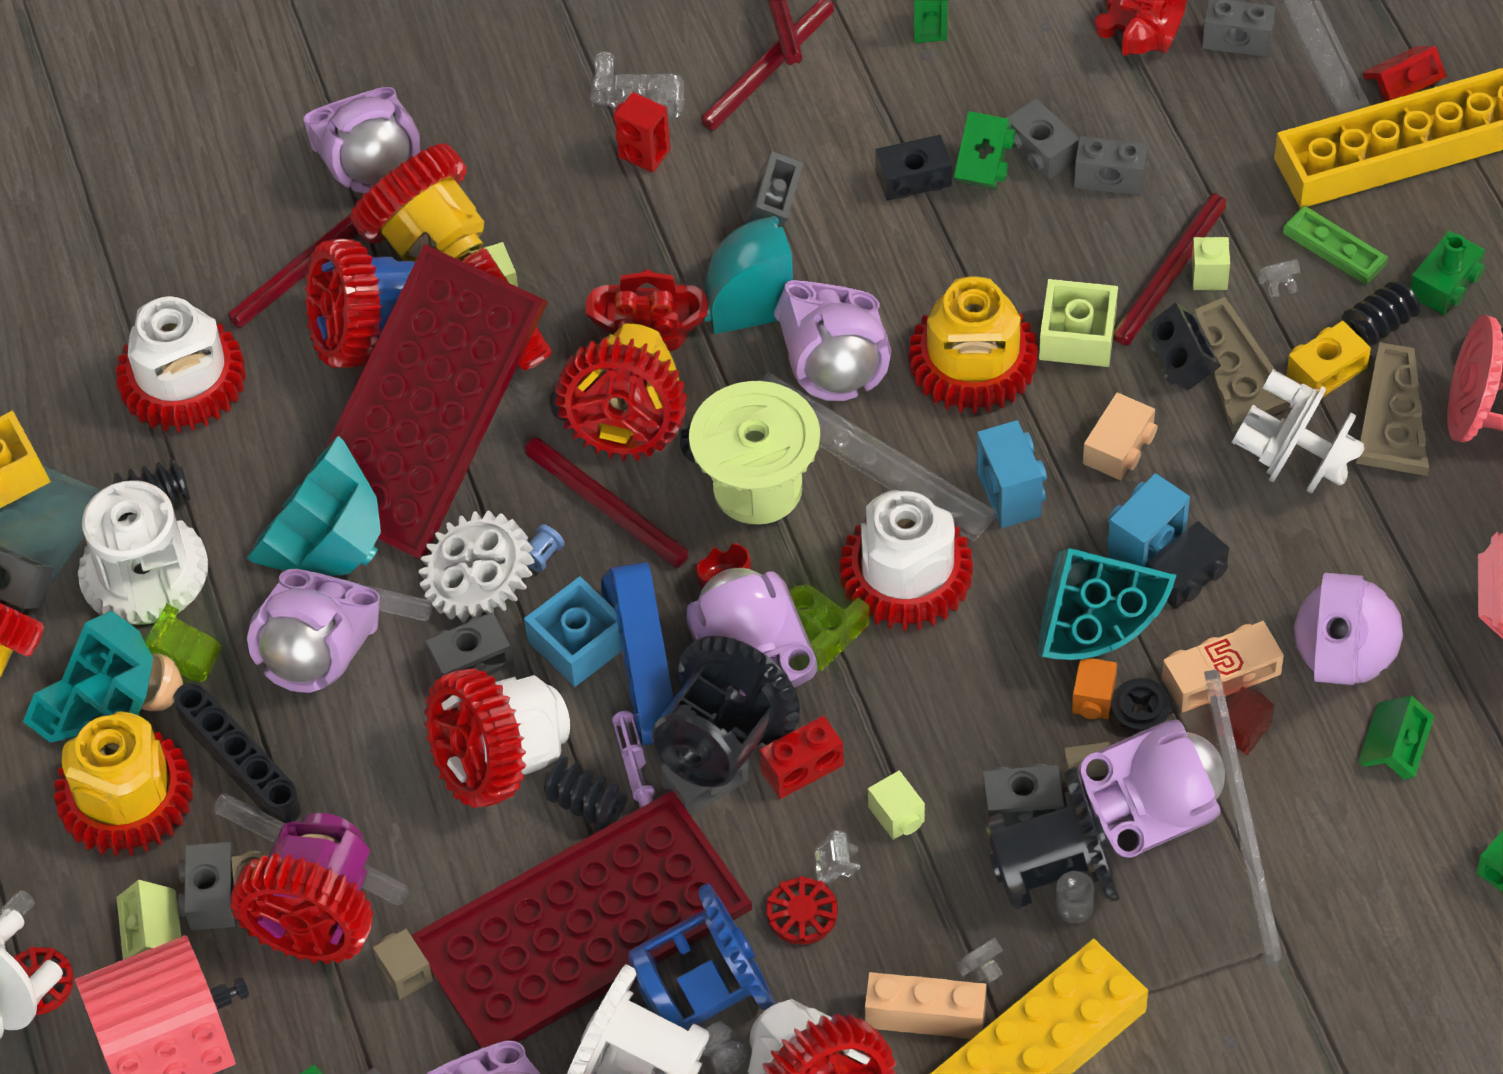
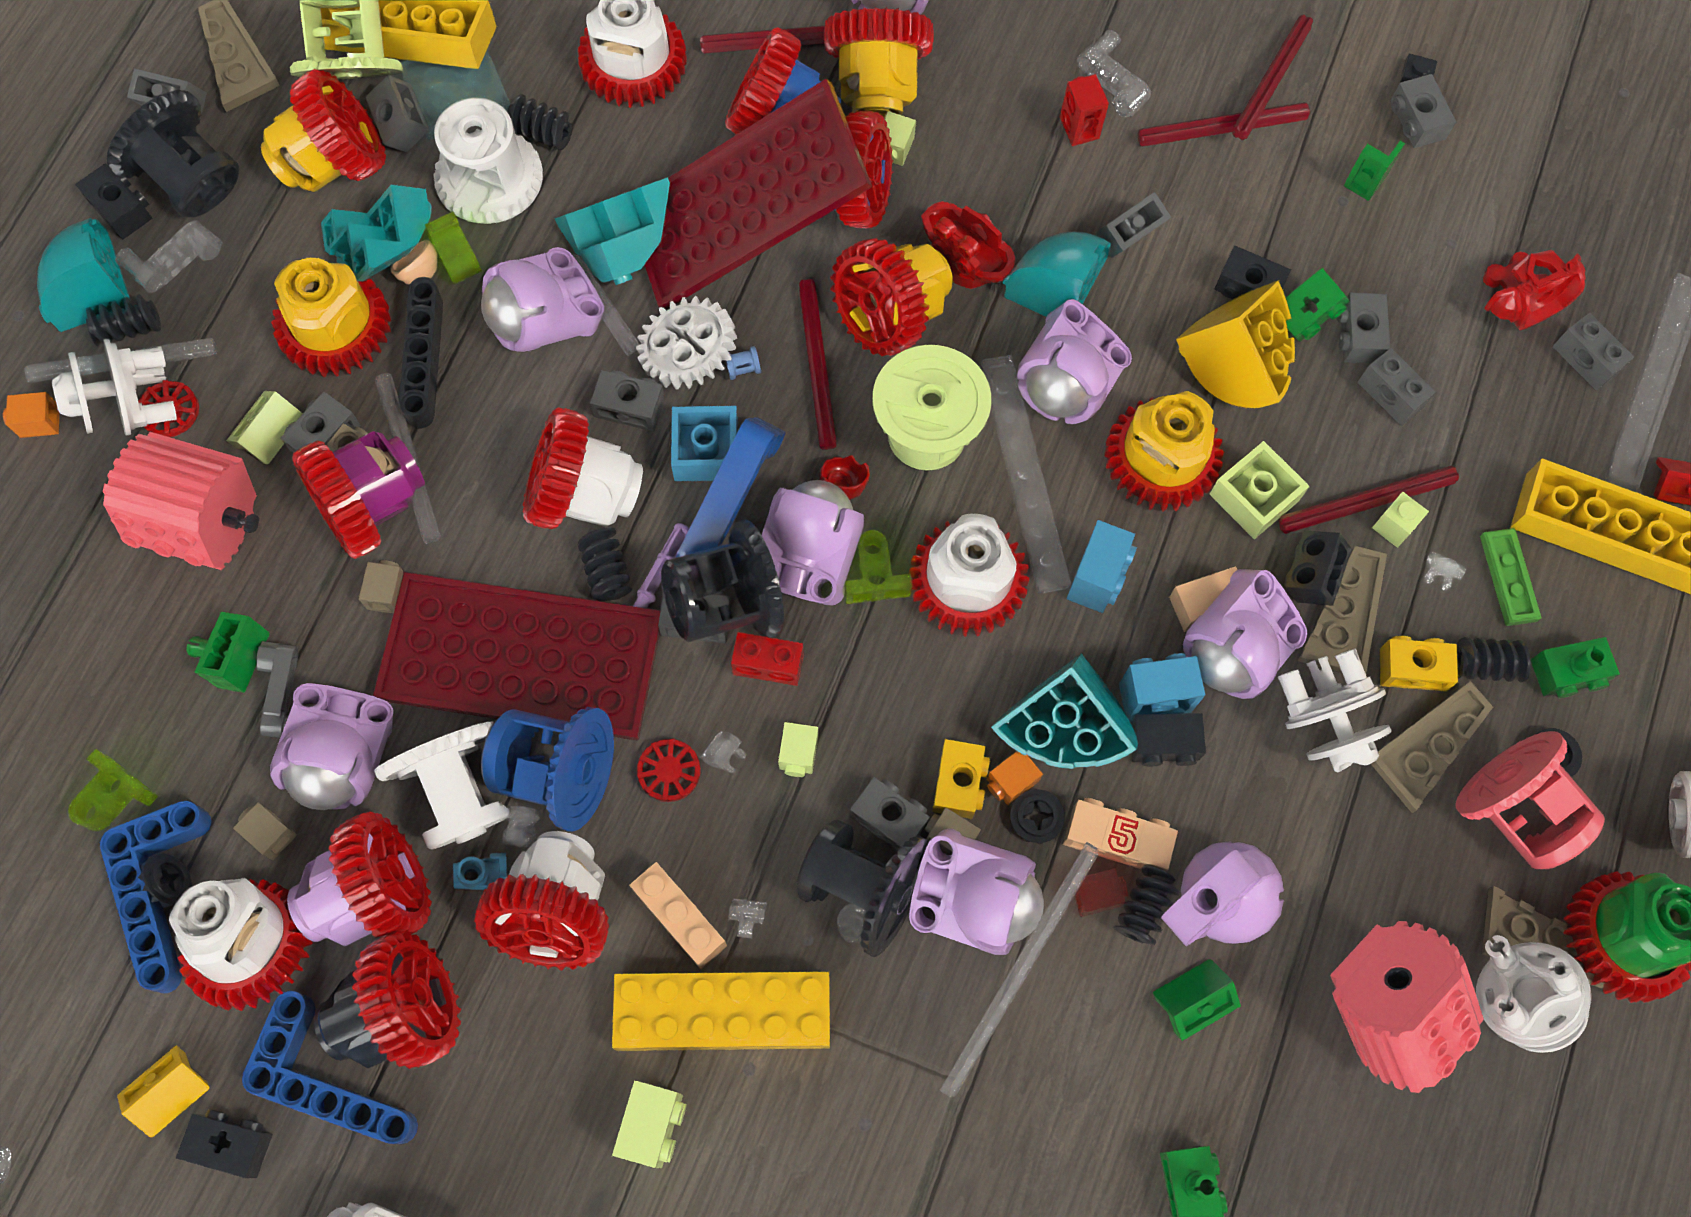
camera: 35 degrees right, 15 degrees up
none -> yellow brick [932,739,990,819]
none -> black piece [1113,865,1180,945]
none -> yellow brick [1176,280,1295,408]
none -> lavender piece [1183,569,1307,699]

